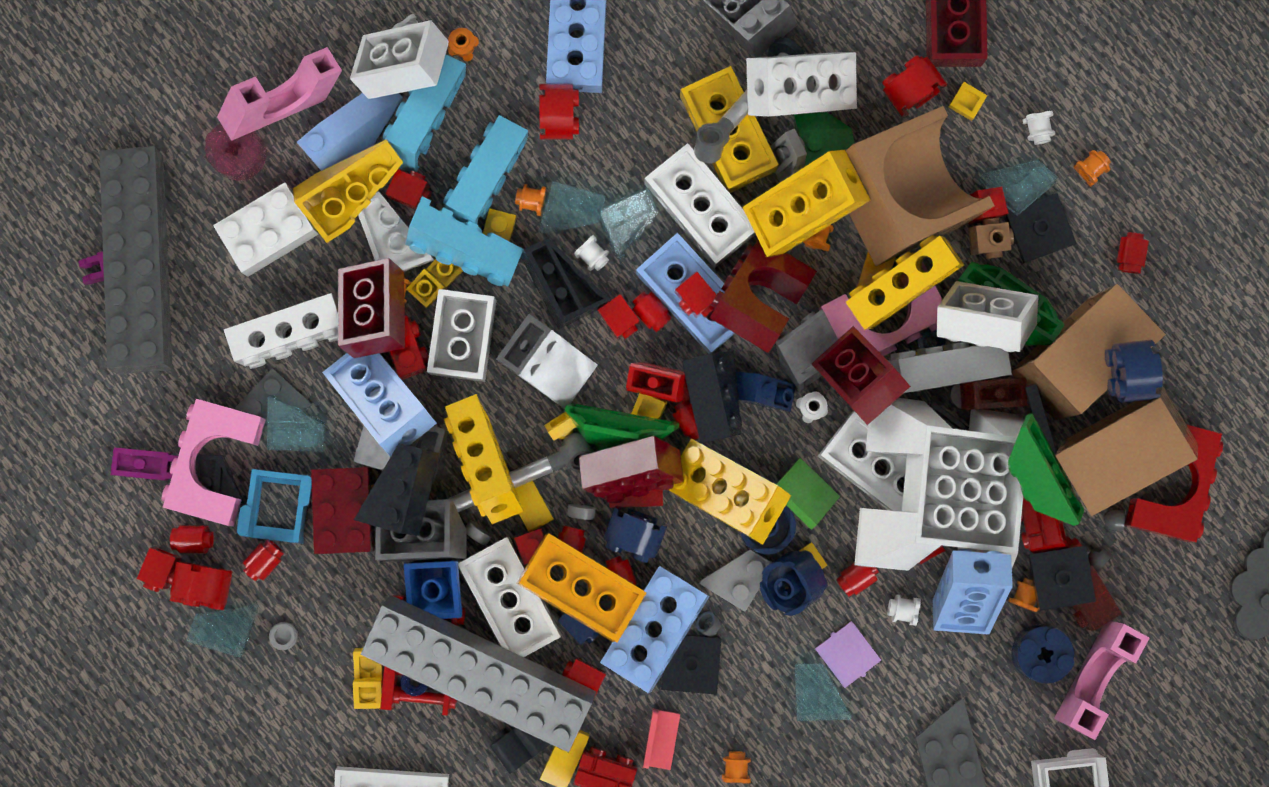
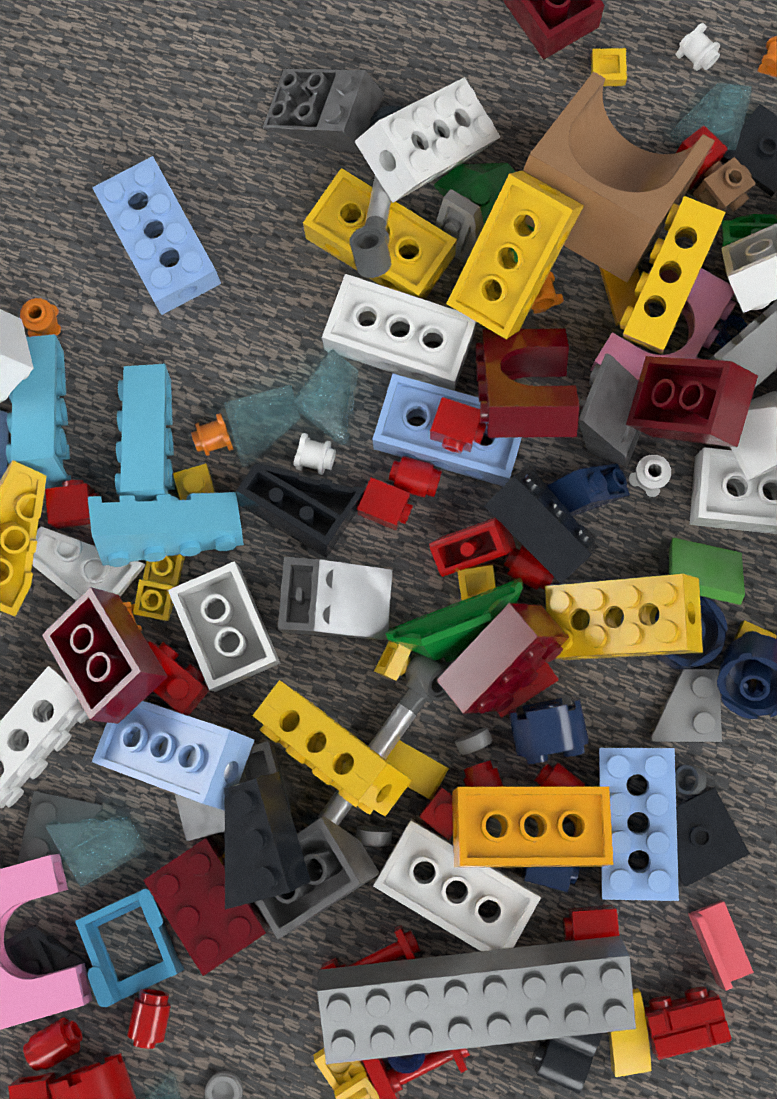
camera: 25 degrees left, 5 degrees down
blue slope [404,559,462,619] -> none
red brick [539,84,579,140] -> none
red brick [882,55,947,118] -> none

